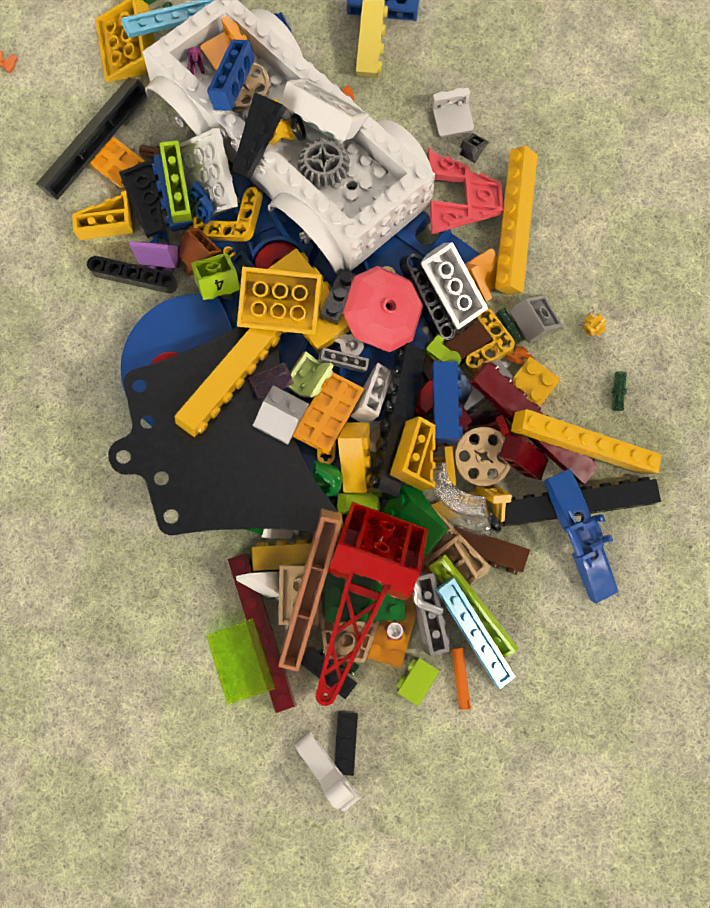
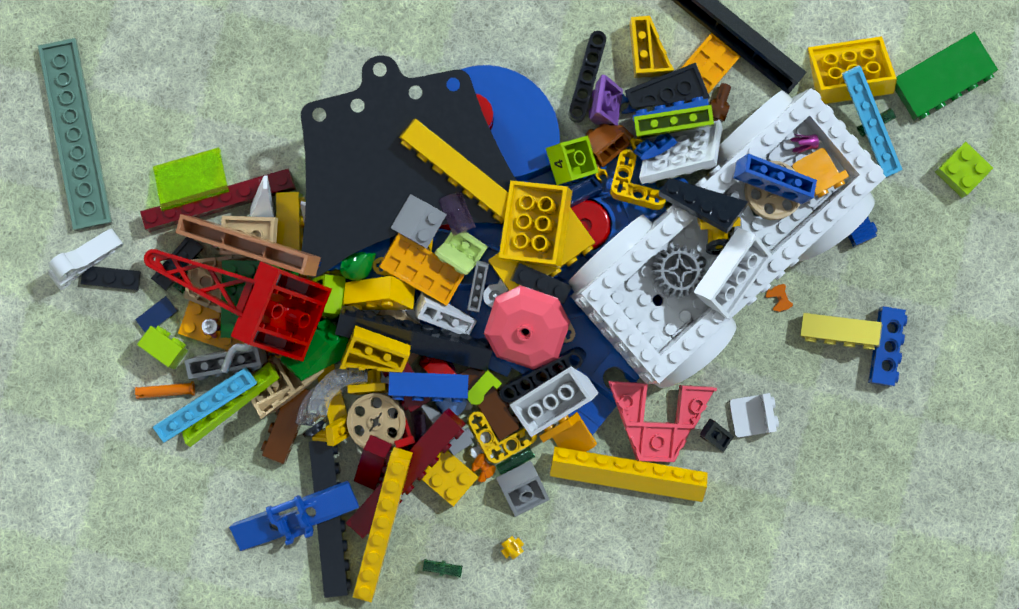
camera: 80 degrees right, 5 degrees up
none -> sand green plate [38,38,112,231]
none -> dark blue tile [135,296,178,333]

